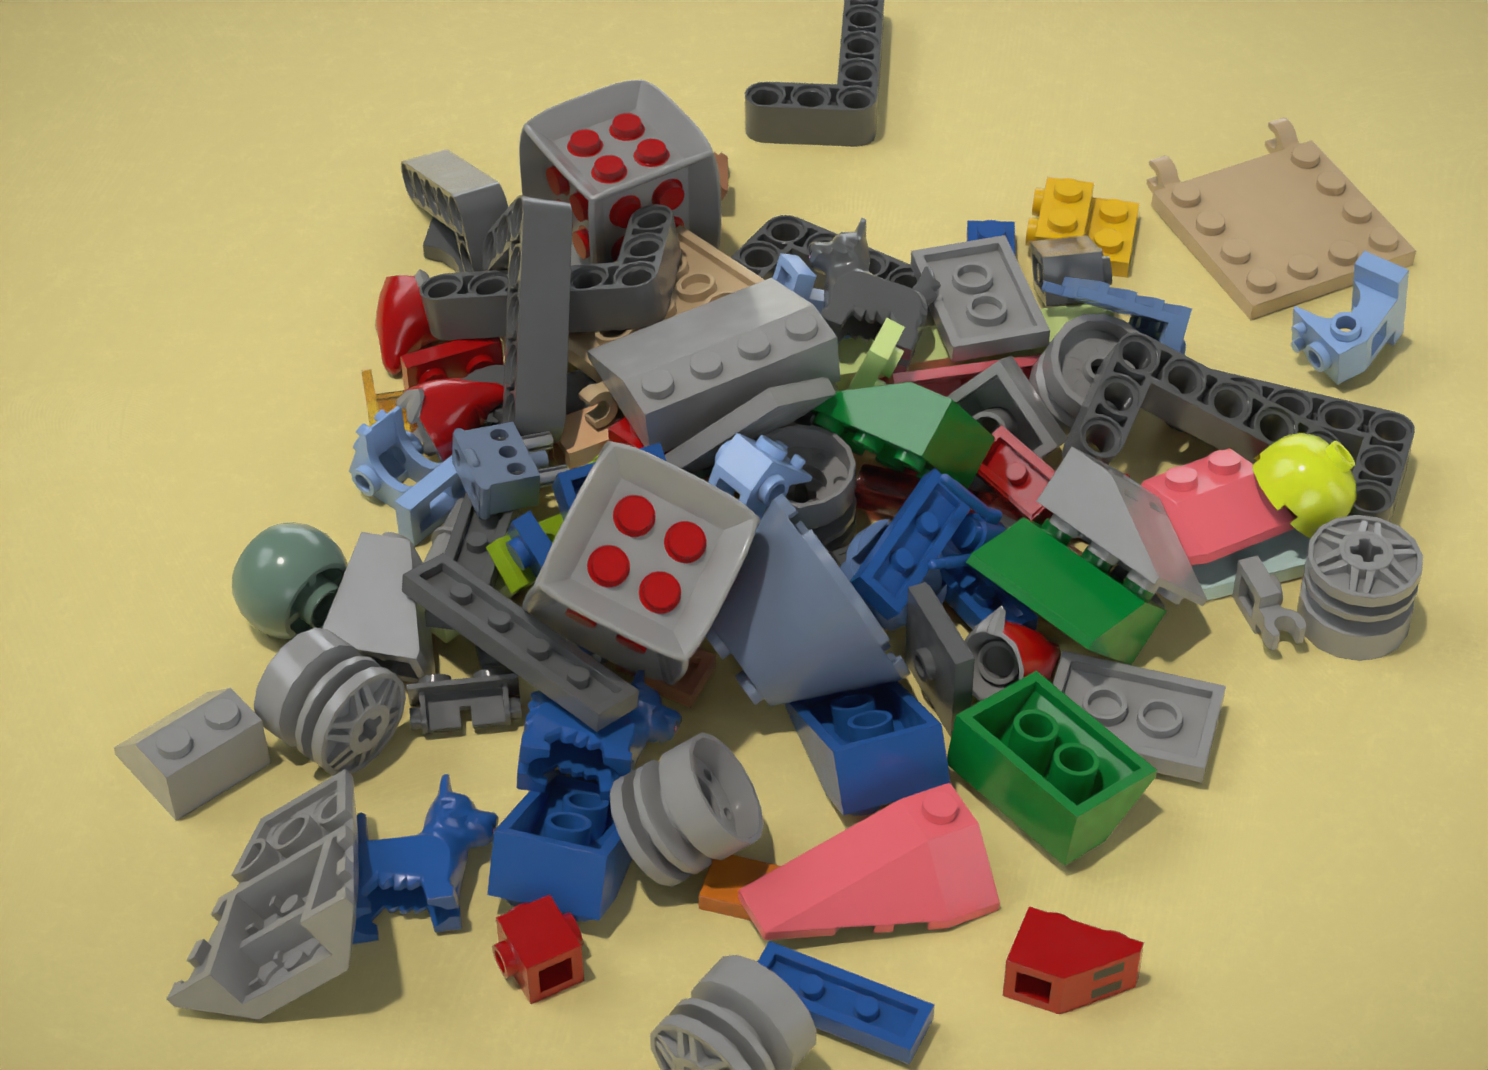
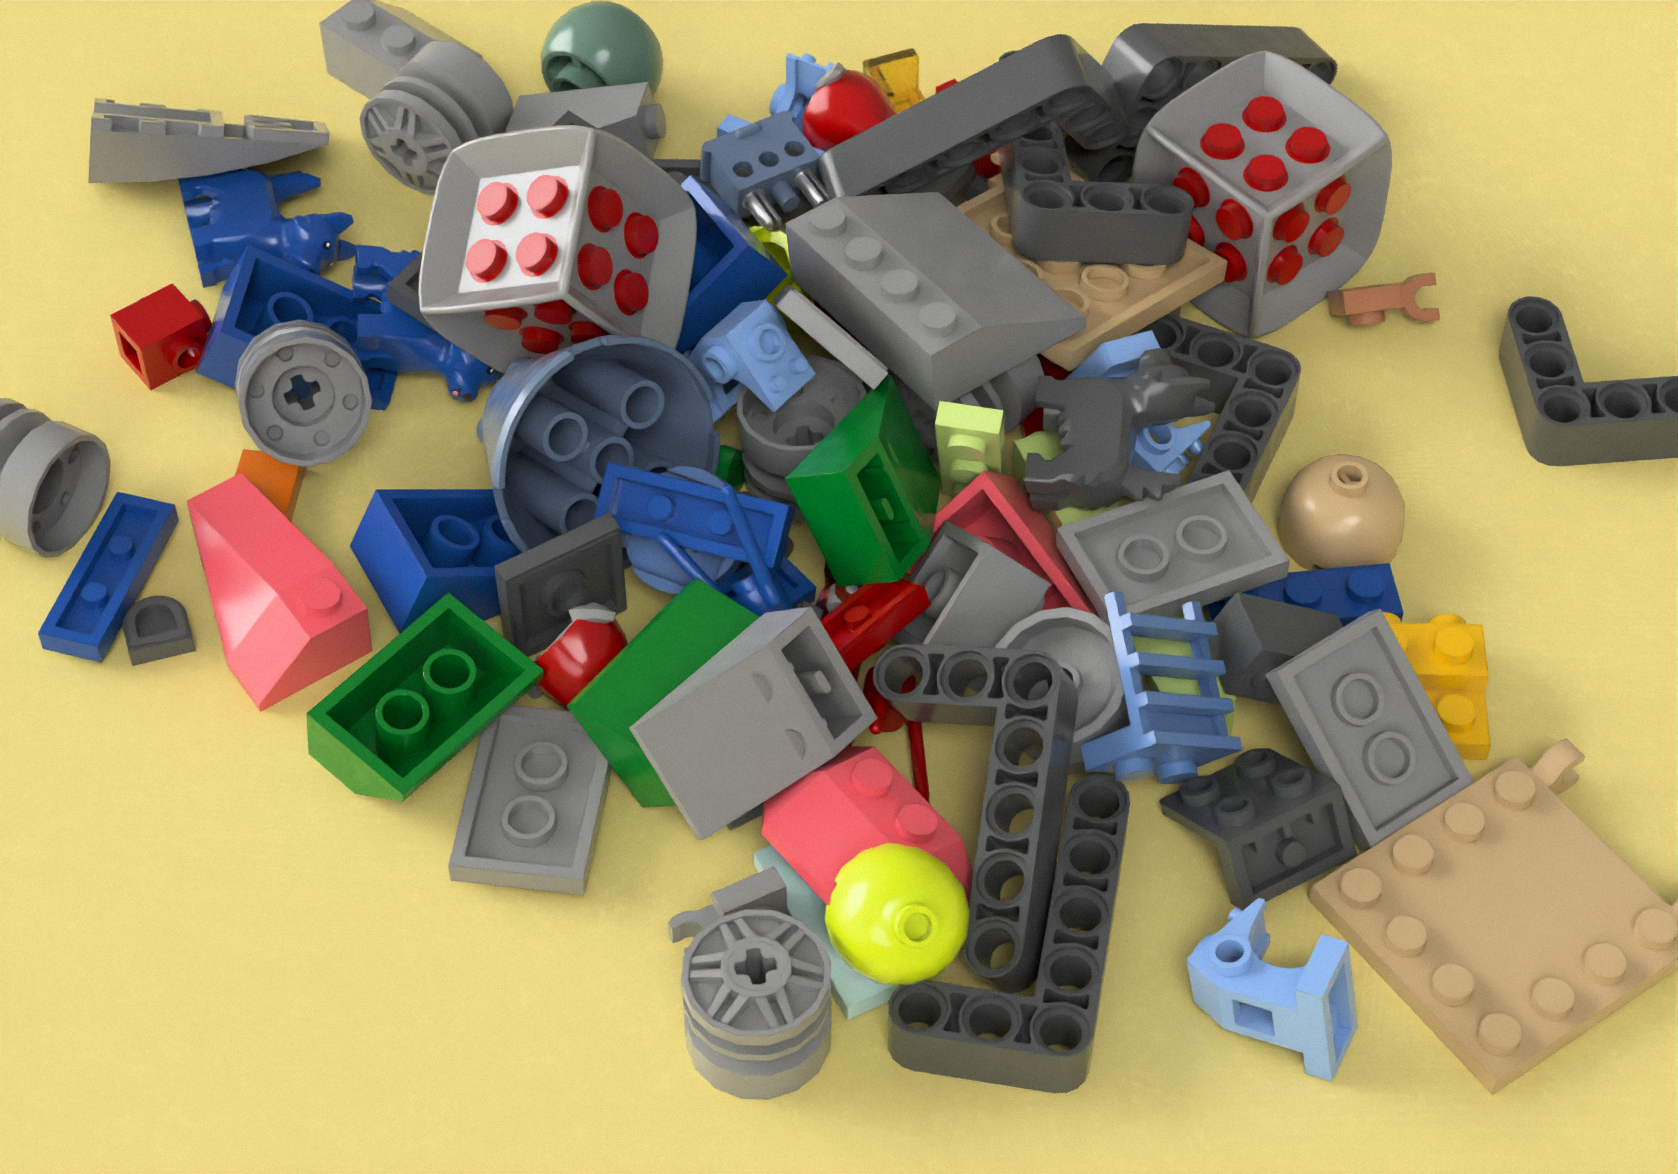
camera: 80 degrees right, 5 degrees up
red slope [1003,906,1144,1015] -> none
none -> dark grey tile [123,596,196,666]
none -> dark grey bracket [1159,748,1357,911]
none -> light grey plate [1265,609,1474,851]
none -> tan cylinder [1278,454,1405,571]

